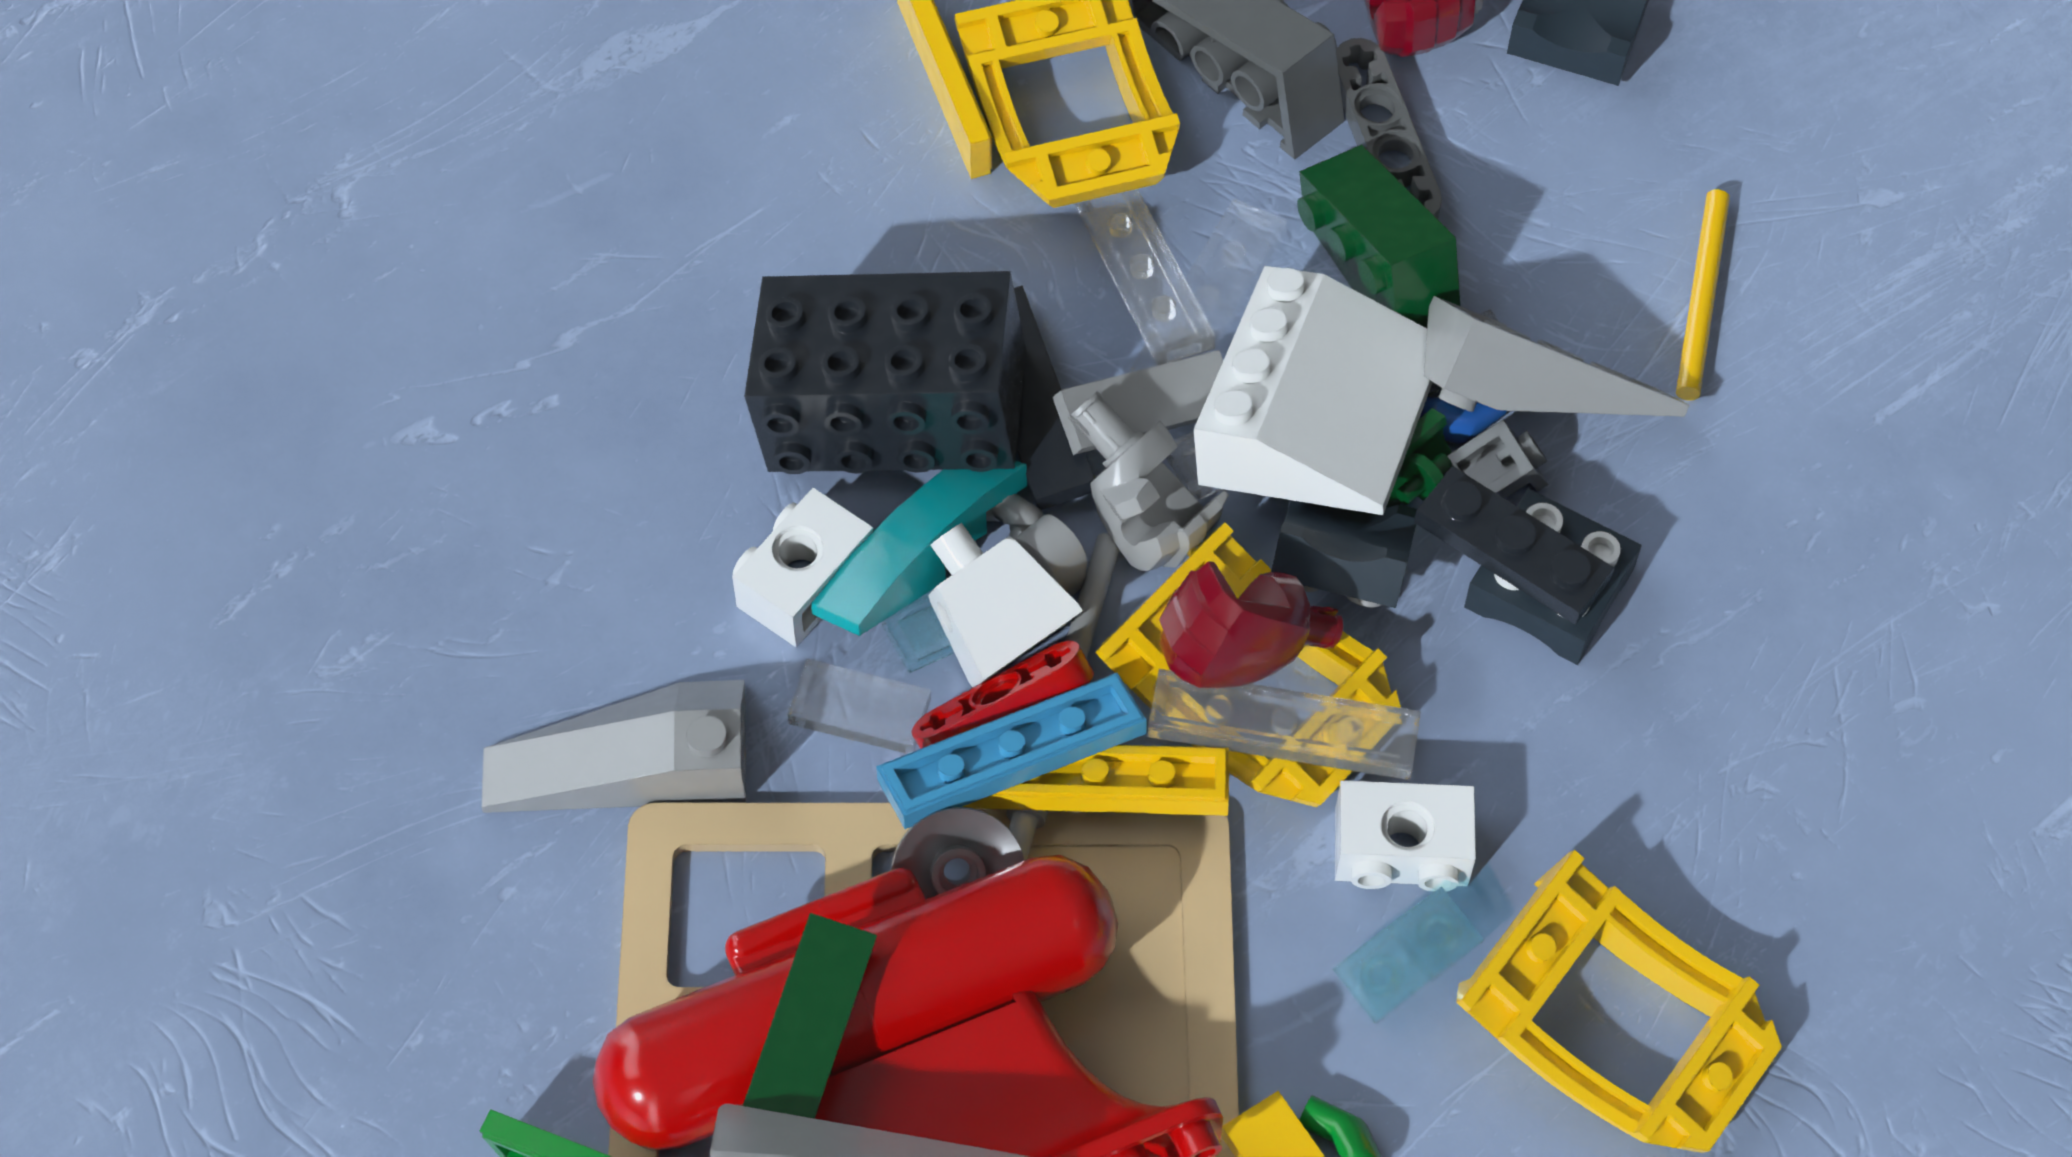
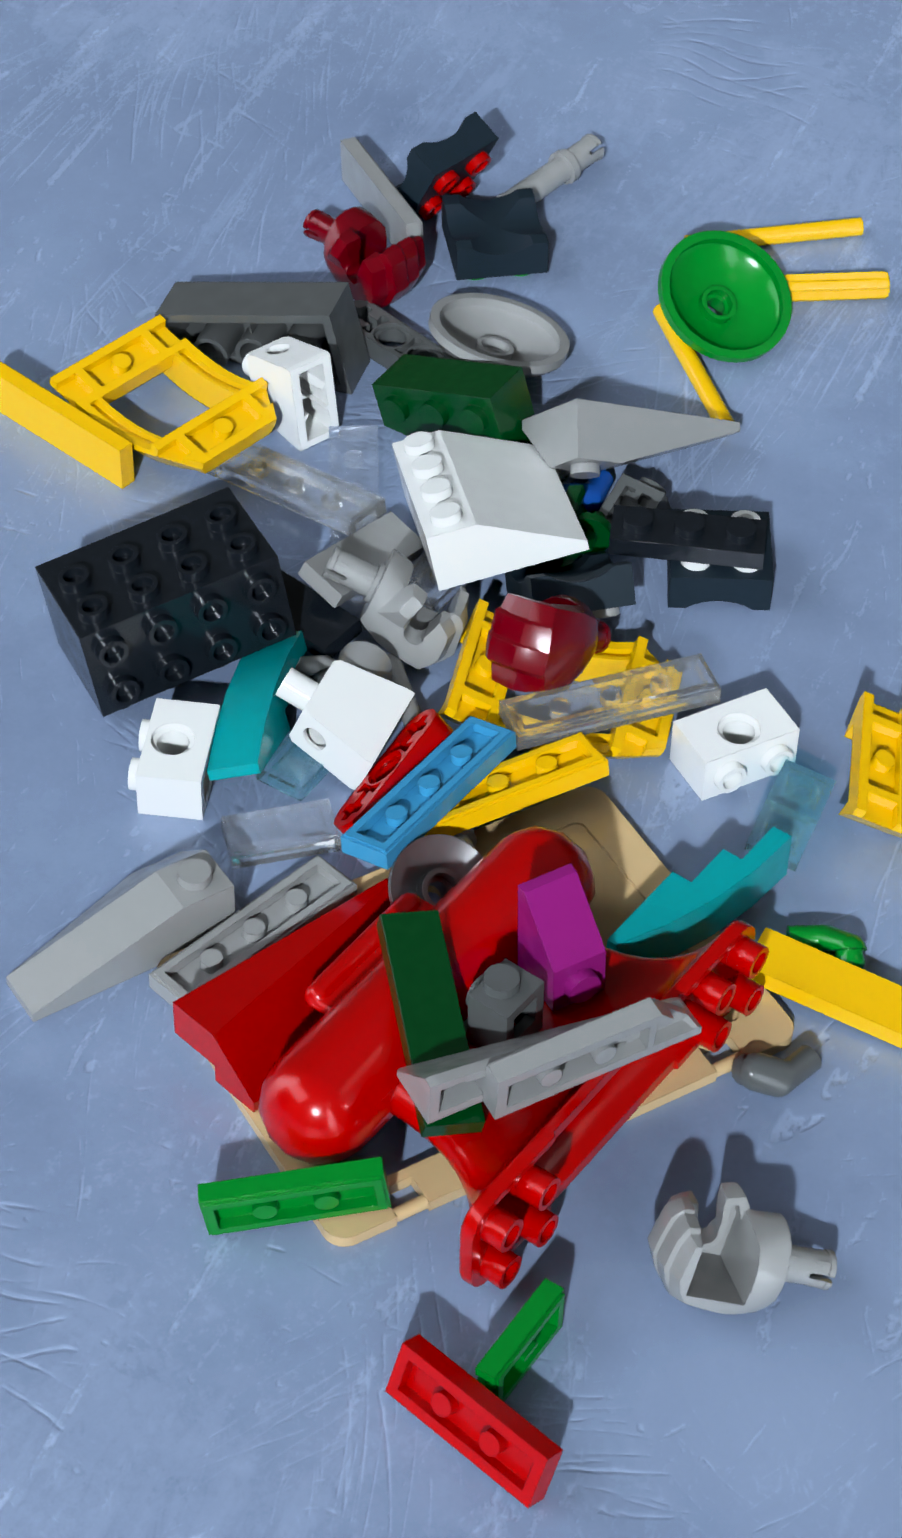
camera: 30 degrees left, 15 degrees down
none -> light grey tile [149,855,357,1006]
none -> red wedge [173,878,391,1112]
none -> white torso [242,336,340,451]
none -> light grey dish [428,293,570,378]
none -> dark grey brick [463,958,544,1048]
none -> magenta slope [518,863,606,1012]
none -> teal slope [606,826,792,958]
none -> green dish [658,230,792,363]
none -> yellow bar [684,217,864,246]
none -> yellow axle [783,271,890,302]

